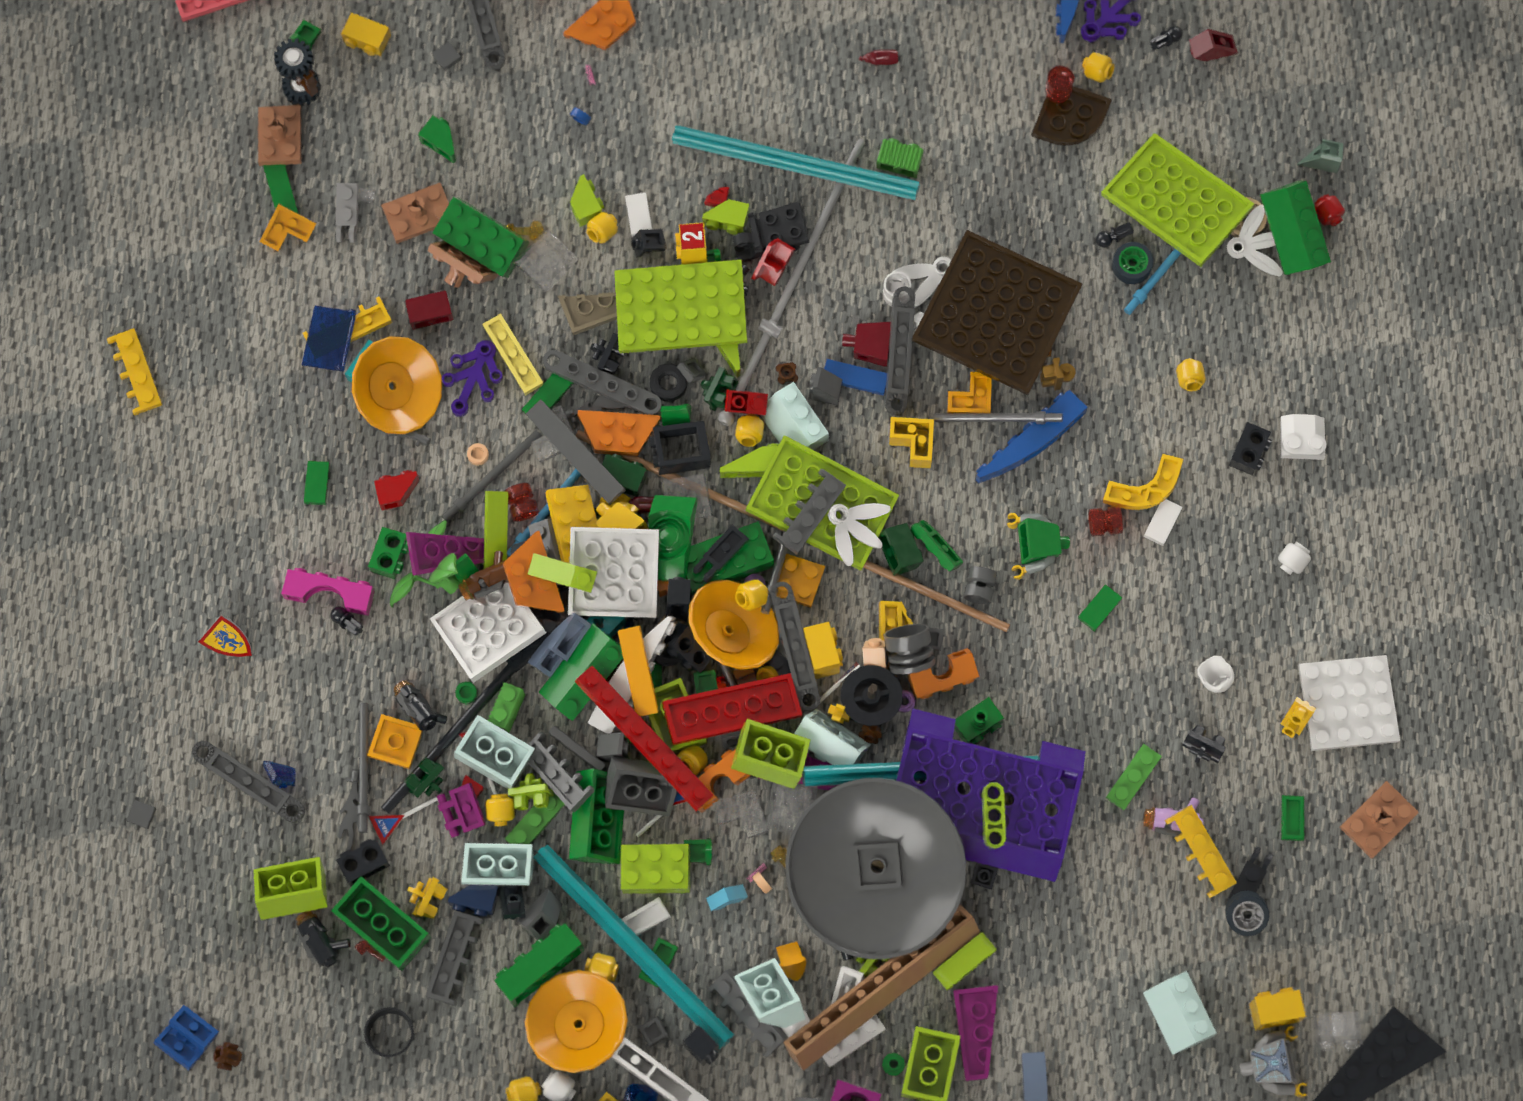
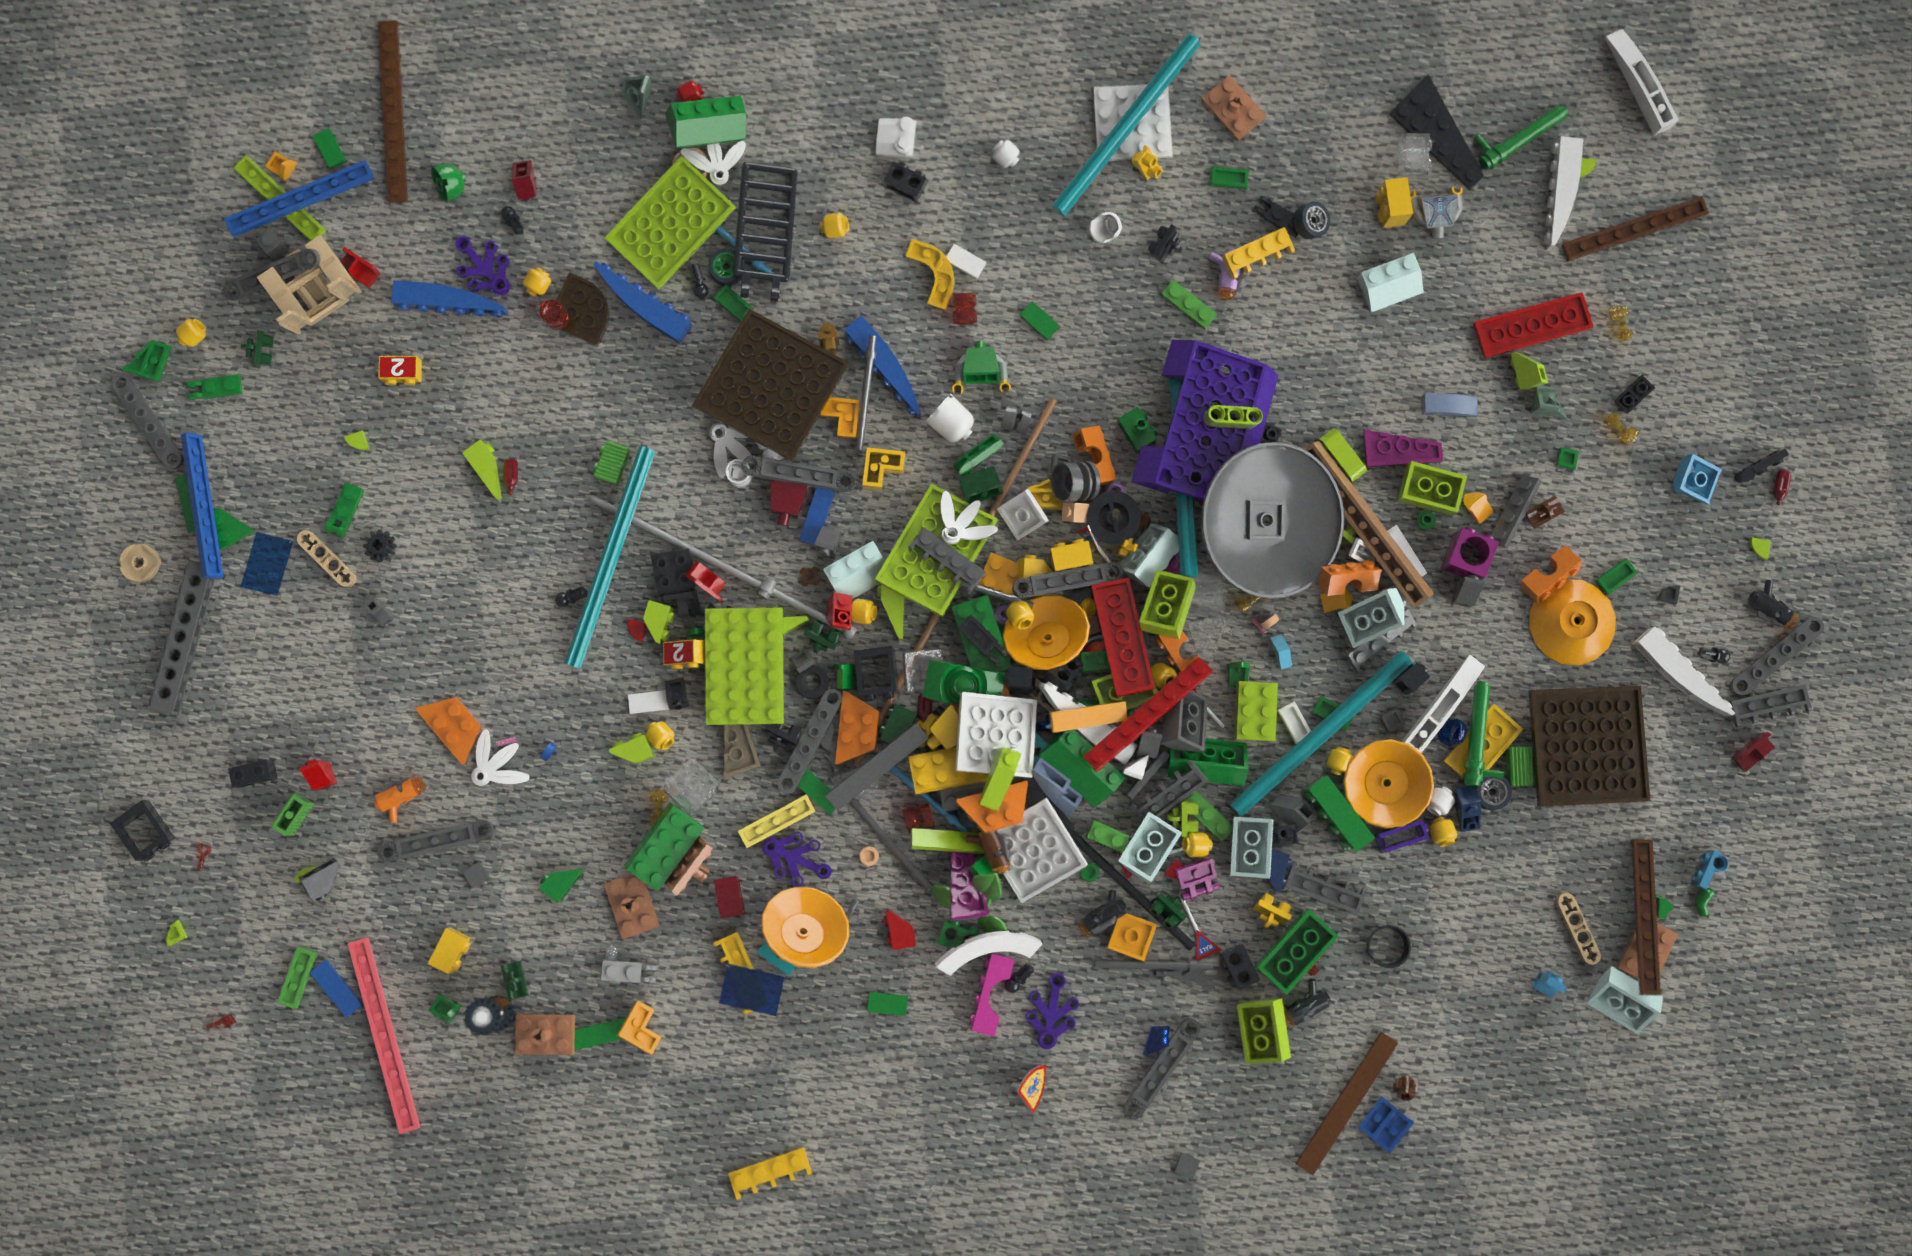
camera: 90 degrees left, 10 degrees up
none -> lime slope [462,439,502,501]
none -> white plant [471,730,529,786]
none -> dark green hips [501,961,529,1000]
none -> black axle [555,586,588,607]
none -> blue slope [594,261,692,344]
none -> green tile [713,285,754,323]
none -> black bar [733,162,798,302]
none -> white cylinder [925,394,974,443]
none -> white tile [935,931,1042,976]
none -> white plate [997,489,1049,541]
none -> yellow slope [1017,555,1053,580]
none -> dark purple plant [1025,973,1079,1049]
none -> teal axle [1051,33,1201,217]
none -> white slope [1123,755,1149,780]
none -> reddish brown tile [1296,1032,1399,1175]
none -> orange arch [1318,560,1381,596]
none -> dark purple window [1374,820,1429,853]

